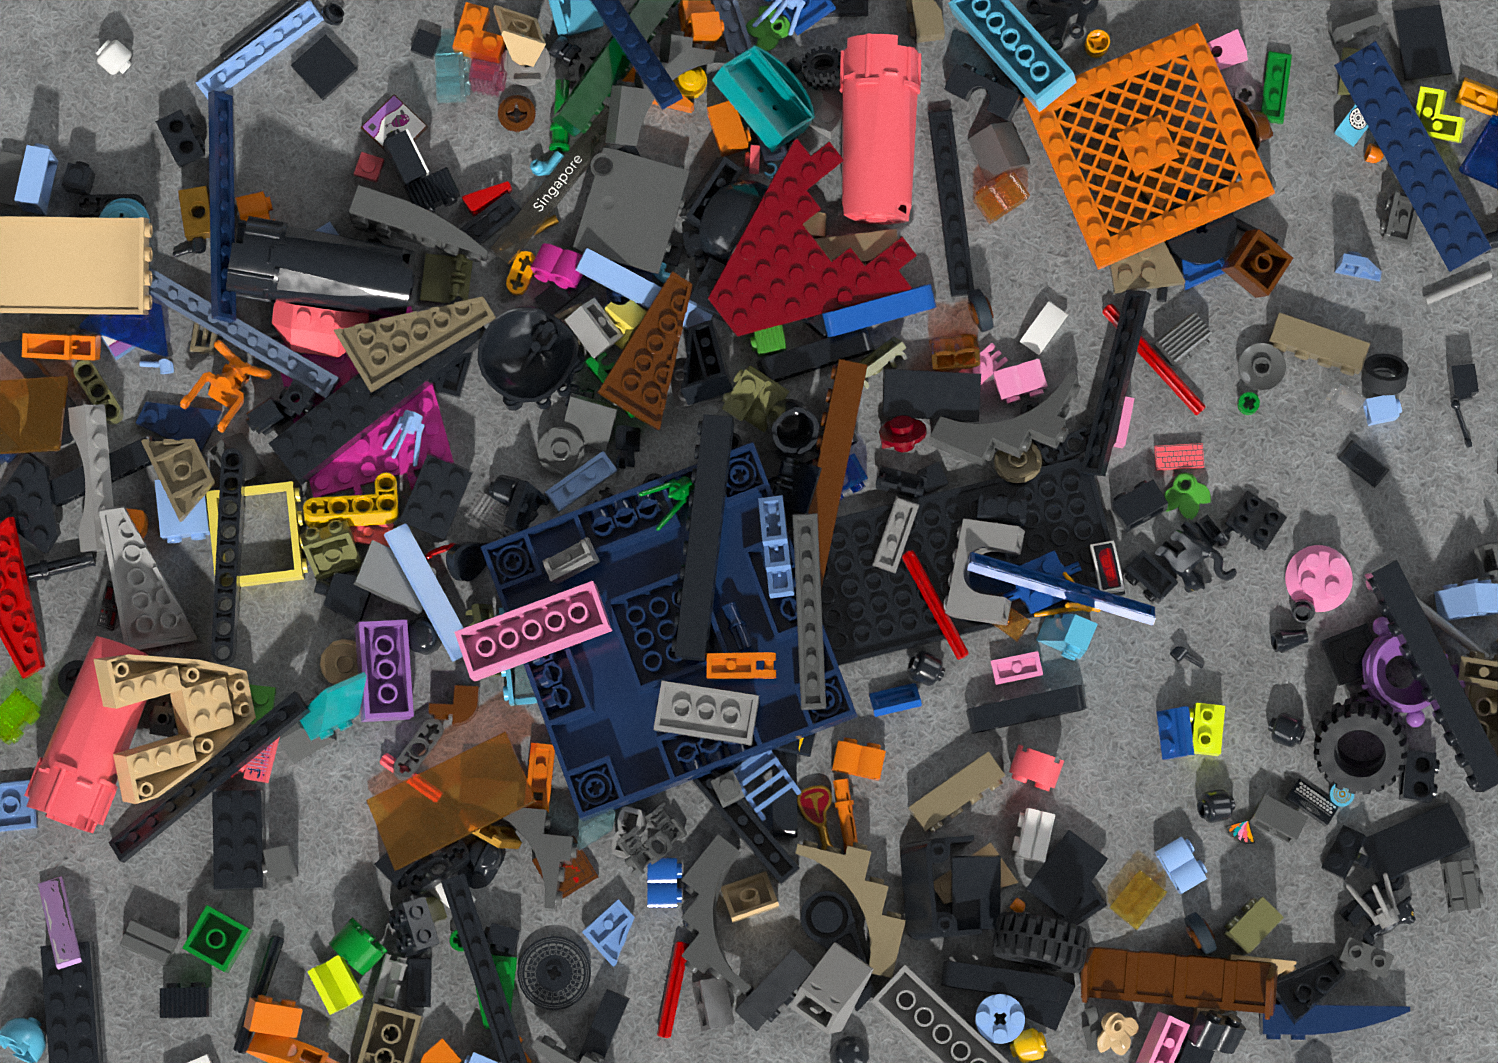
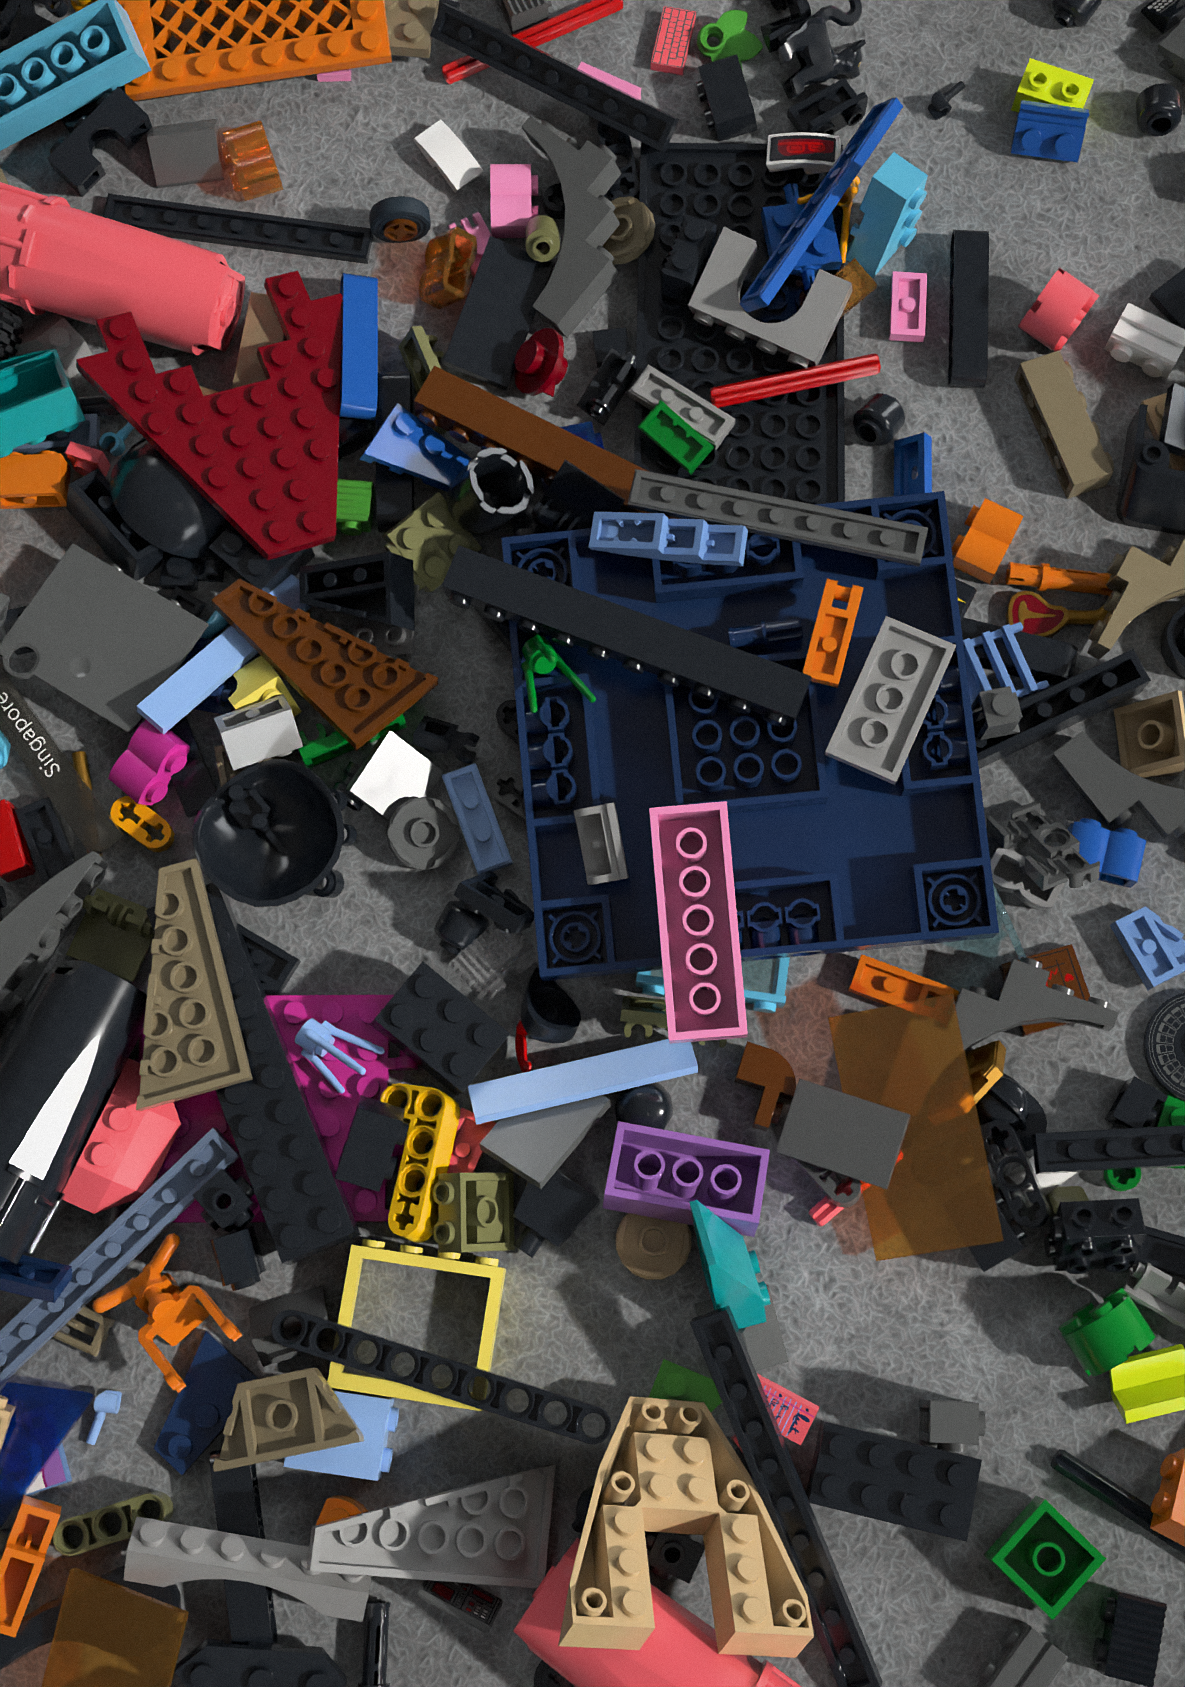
camera: 70 degrees left, 5 degrees down
none -> black brick [335,1095,409,1192]
none -> blue wing [360,403,472,492]
none -> olive brick [525,215,560,262]
none -> green plate [638,400,714,475]
none -> dark grey tile [776,1078,911,1190]

